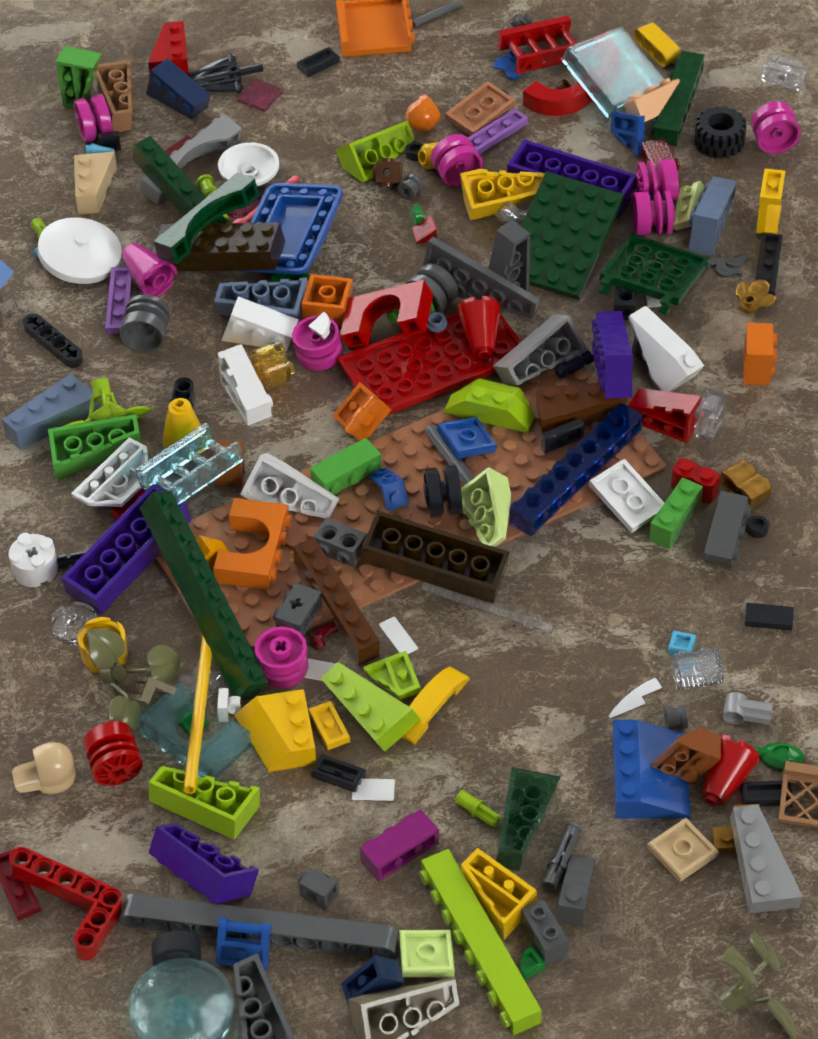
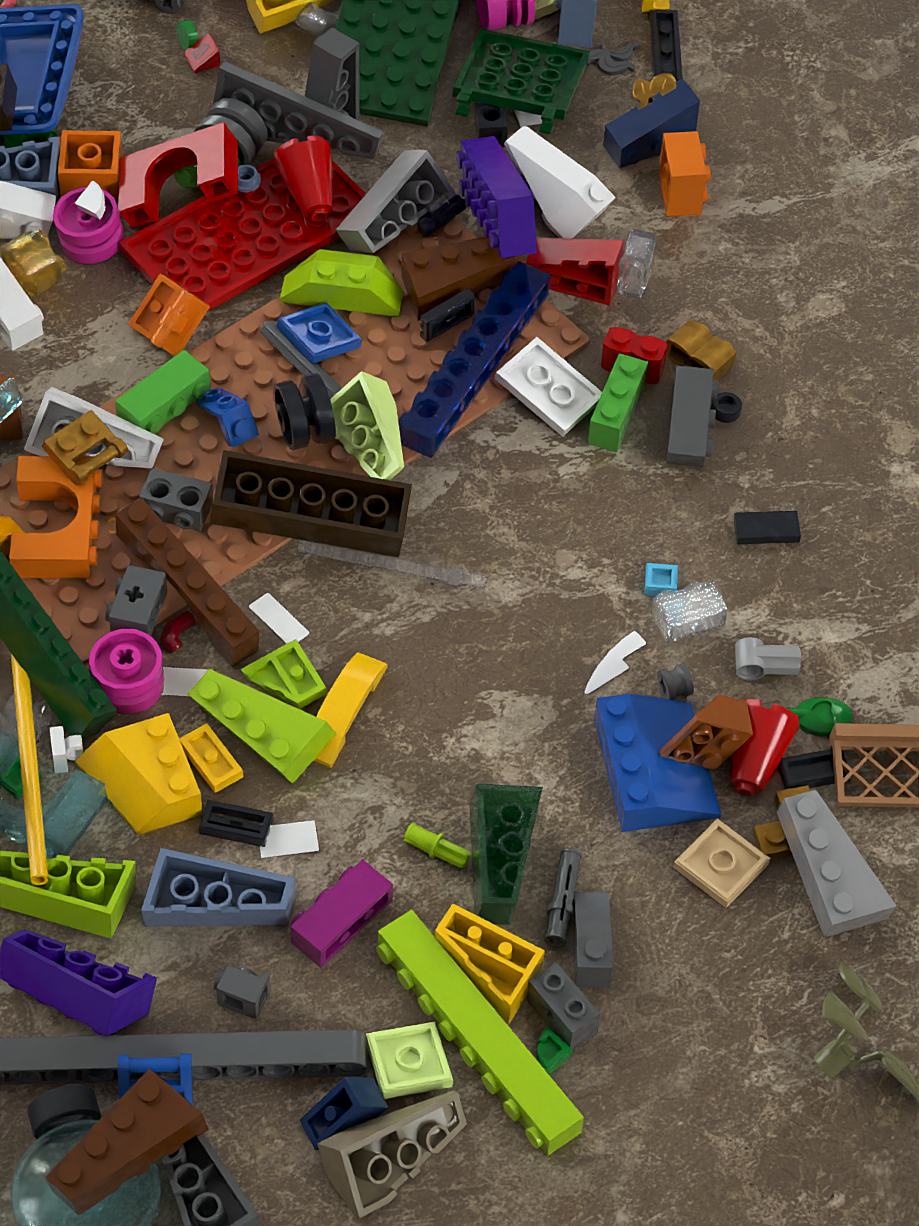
camera: 15 degrees left, 5 degrees up
none -> pearl gold plate [42,409,128,486]
none -> reddish brown wedge [45,1069,209,1216]
none -> sand blue wedge [141,848,298,927]
none -> dark blue wedge [603,78,700,168]

